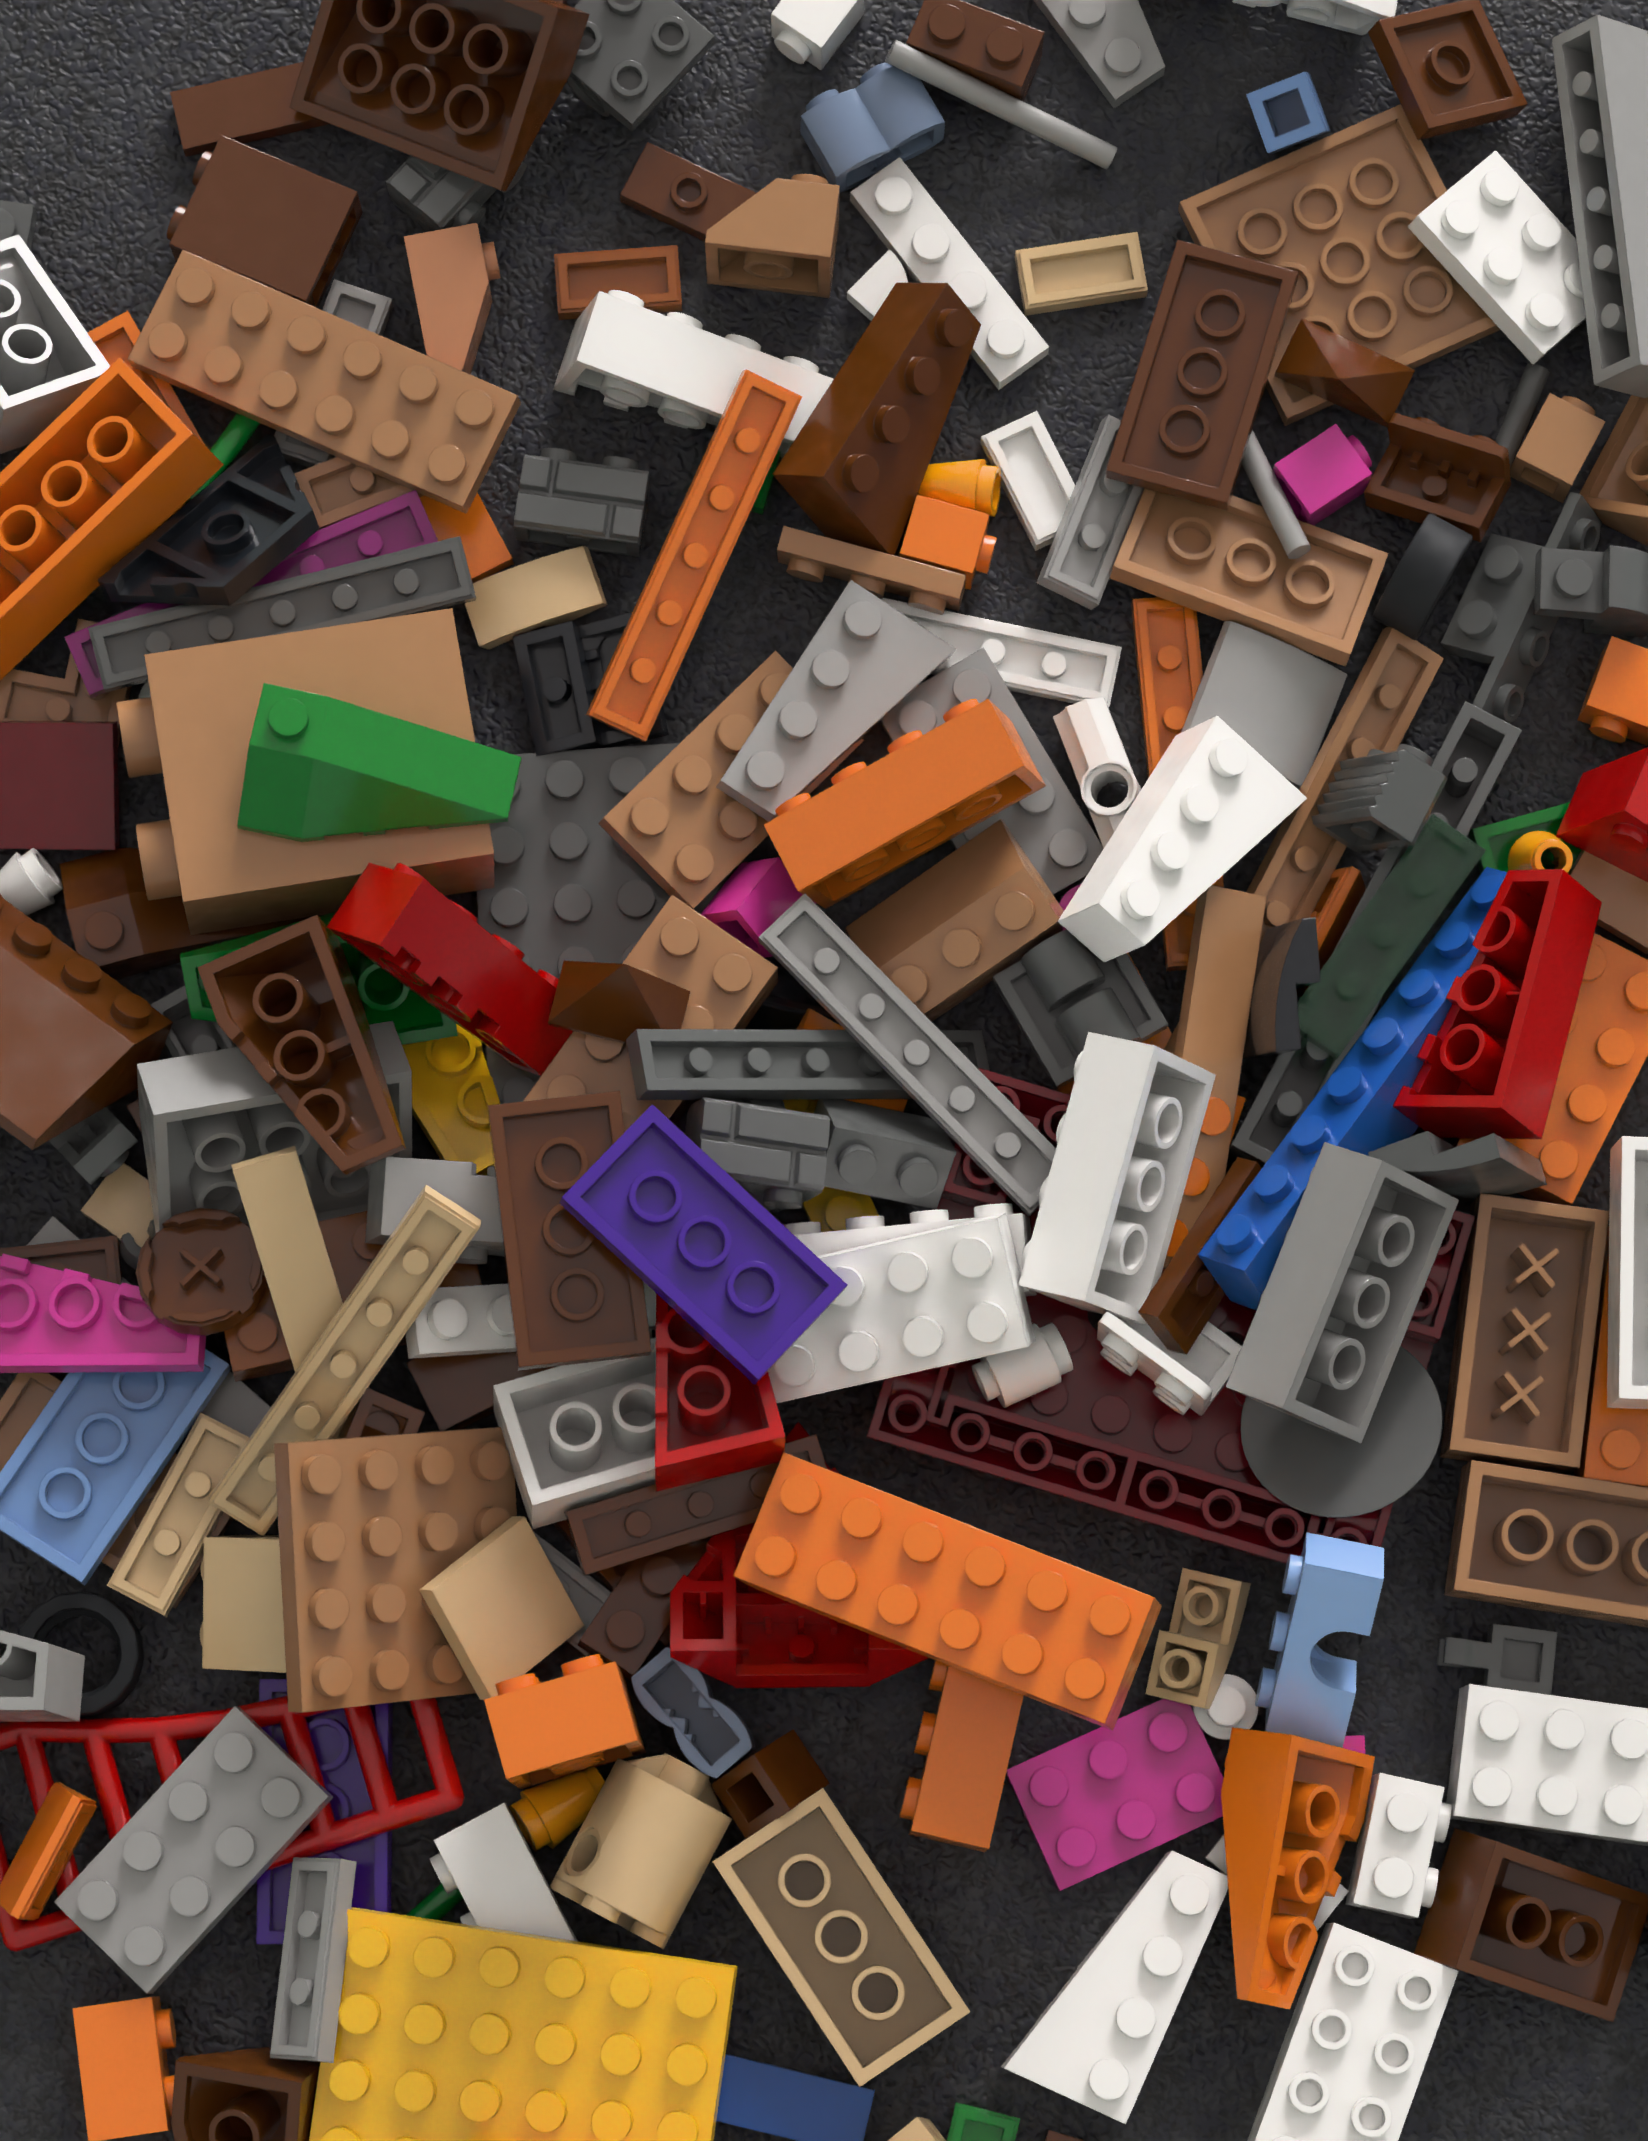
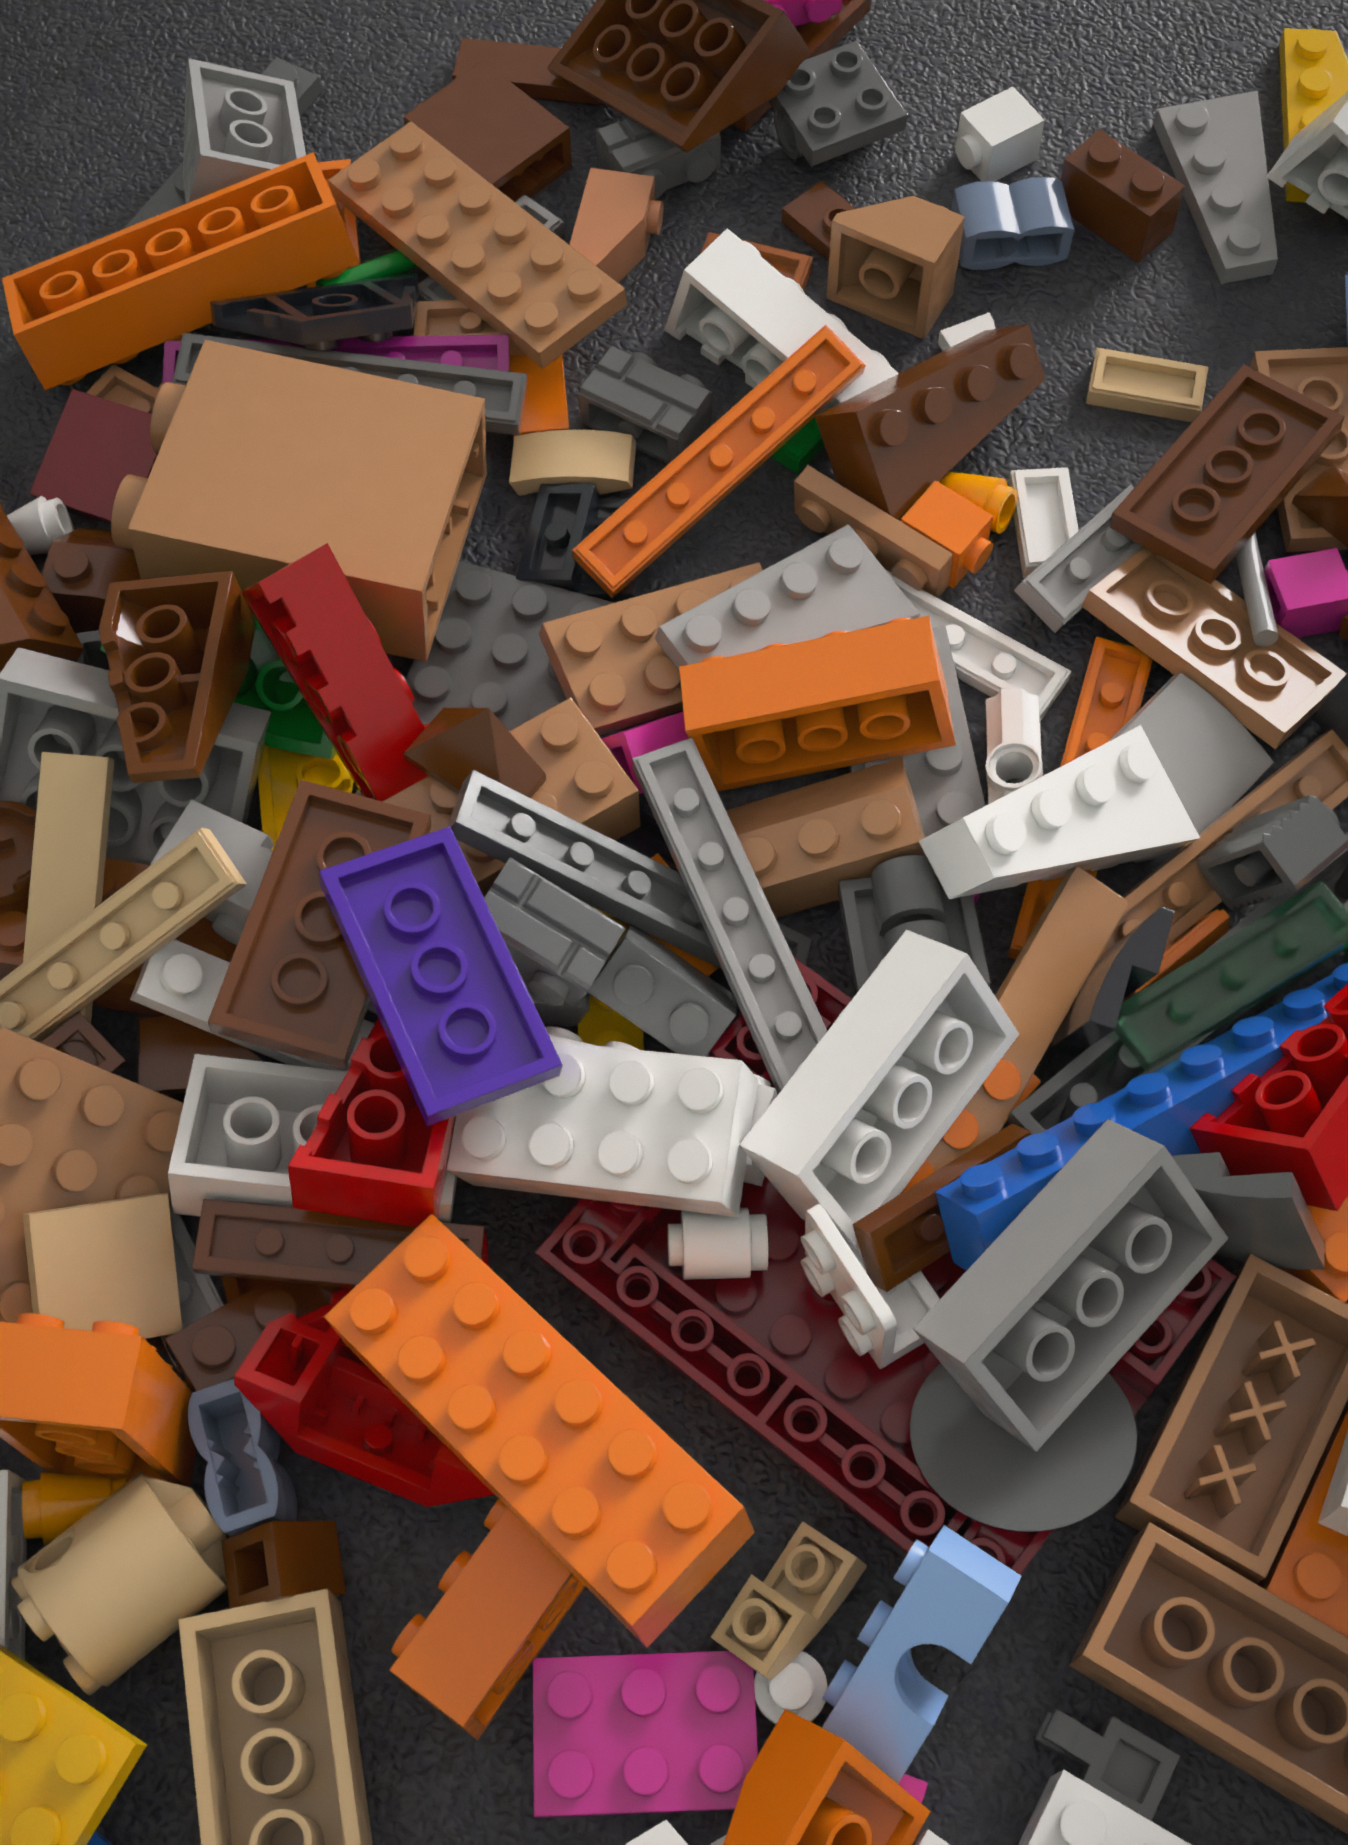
camera: 25 degrees right, 15 degrees down
green wedge [237,683,522,842] -> none
white plate [850,157,1049,390] -> none
light grey bar [885,40,1117,170] -> none

